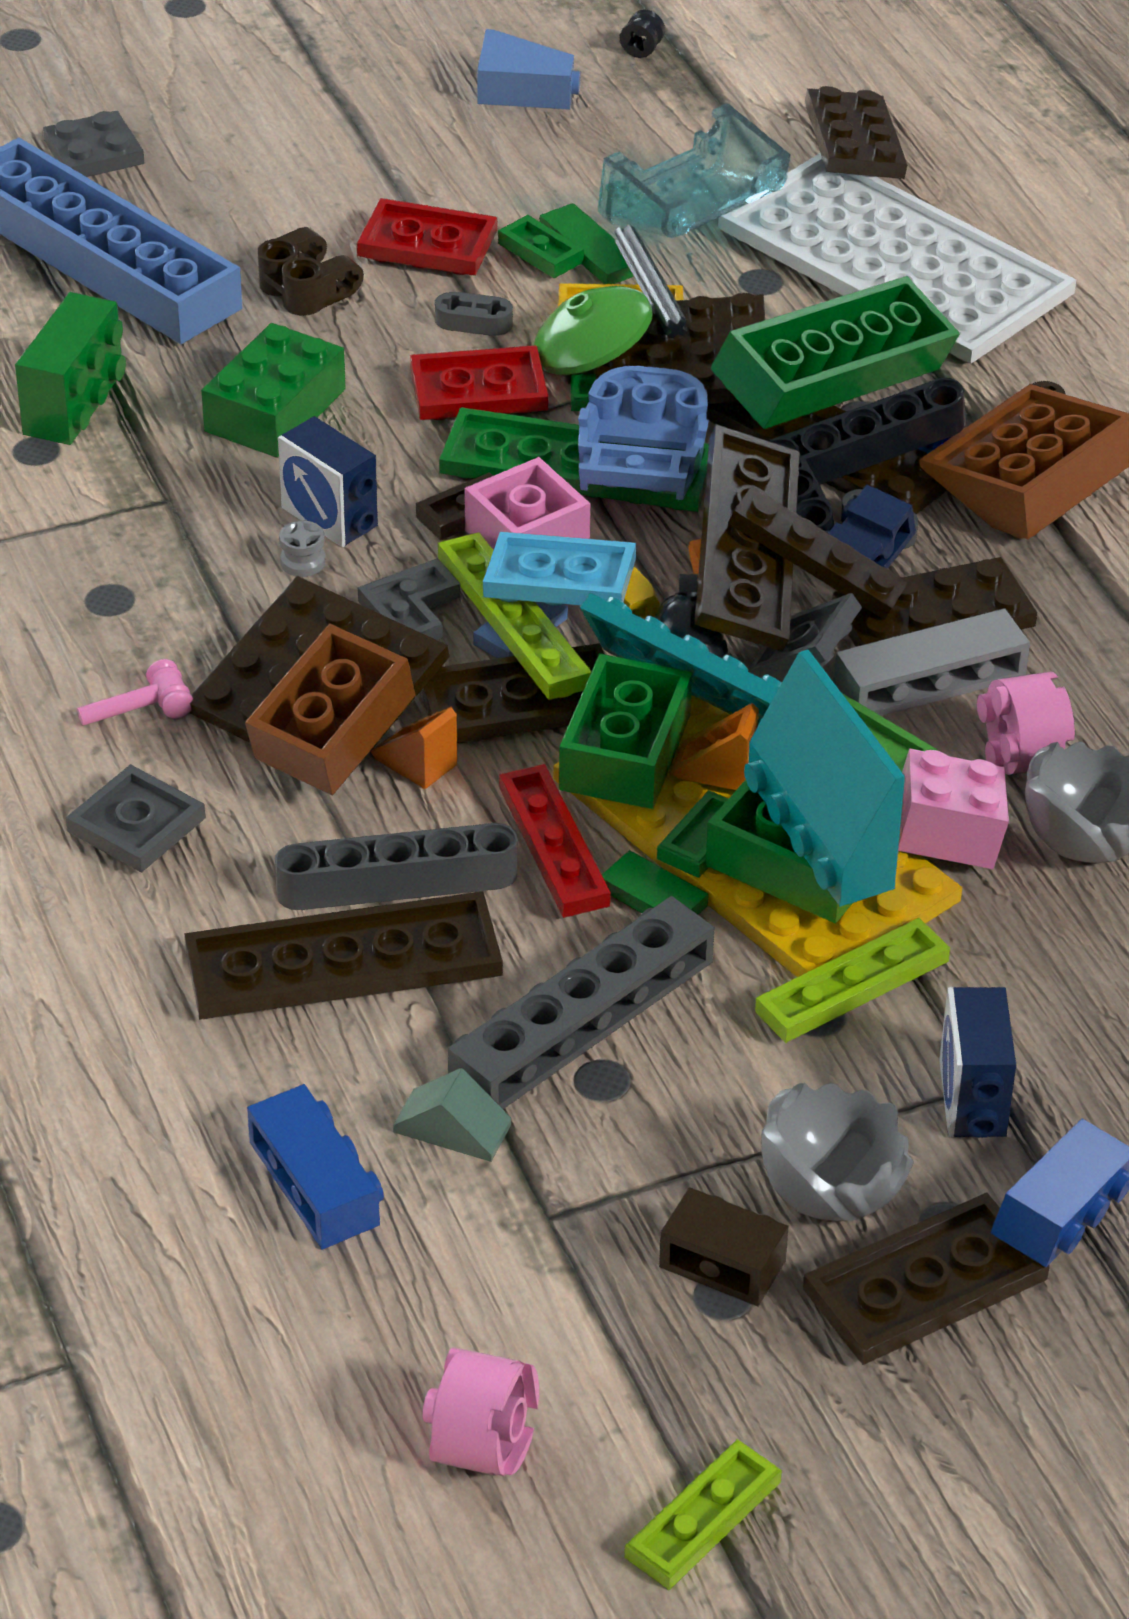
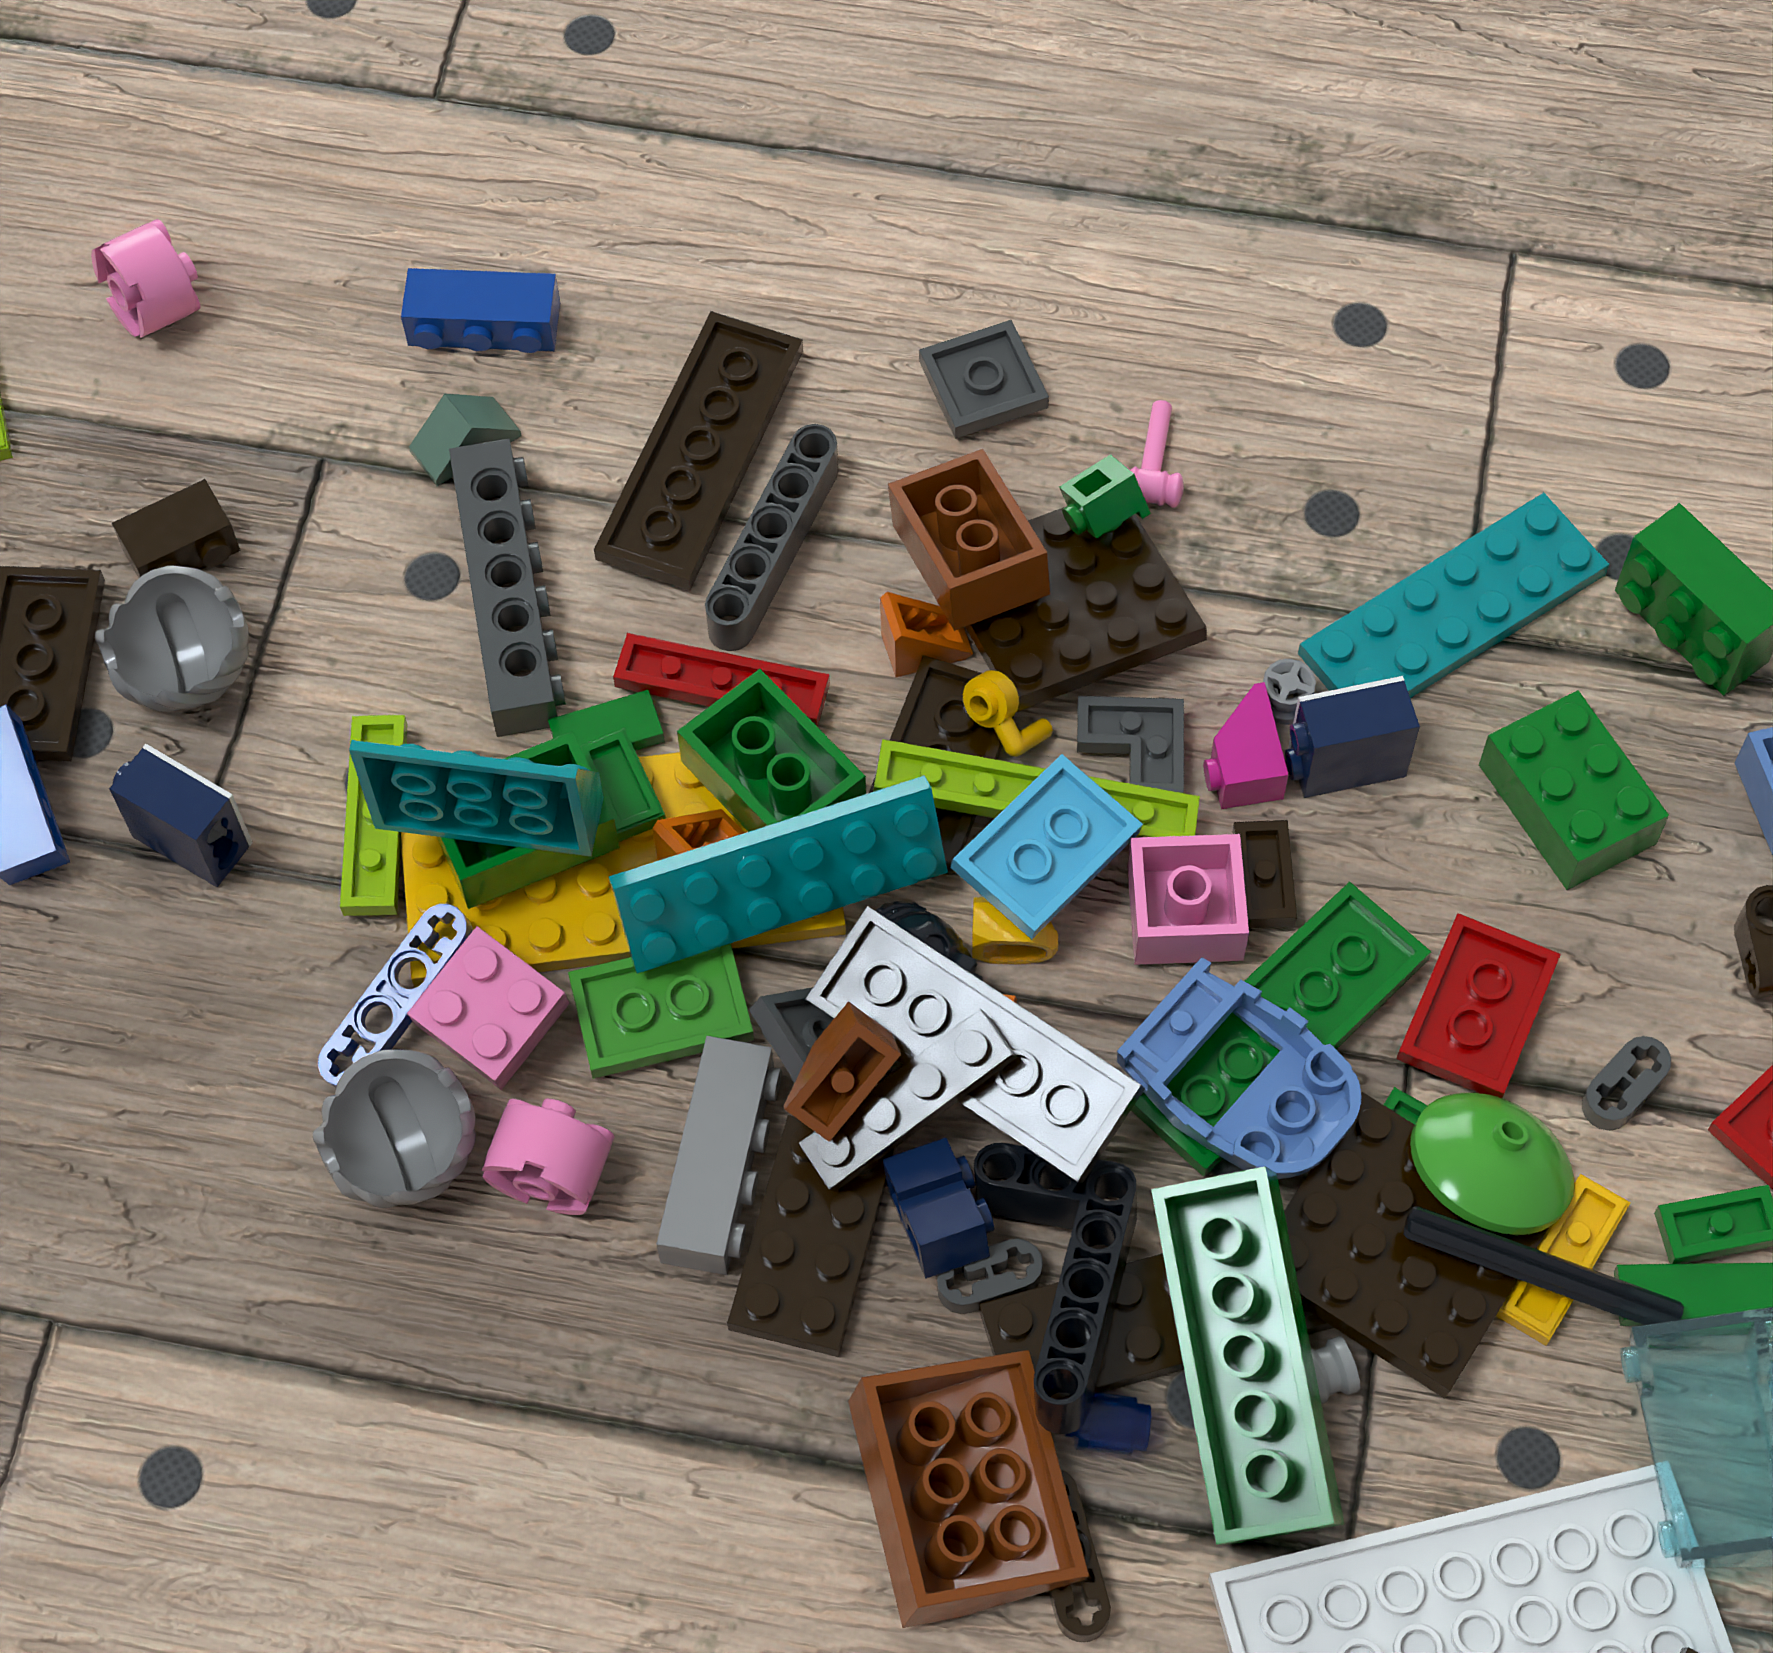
camera: 125 degrees right, 20 degrees up
none -> beam [318,904,473,1087]
none -> dark orange slope [784,1001,901,1142]
none -> yellow plate [963,670,1053,757]
none -> green brick [1059,454,1151,538]
none -> dark pink slope [1203,682,1288,809]
none -> teal plate [1298,492,1610,698]

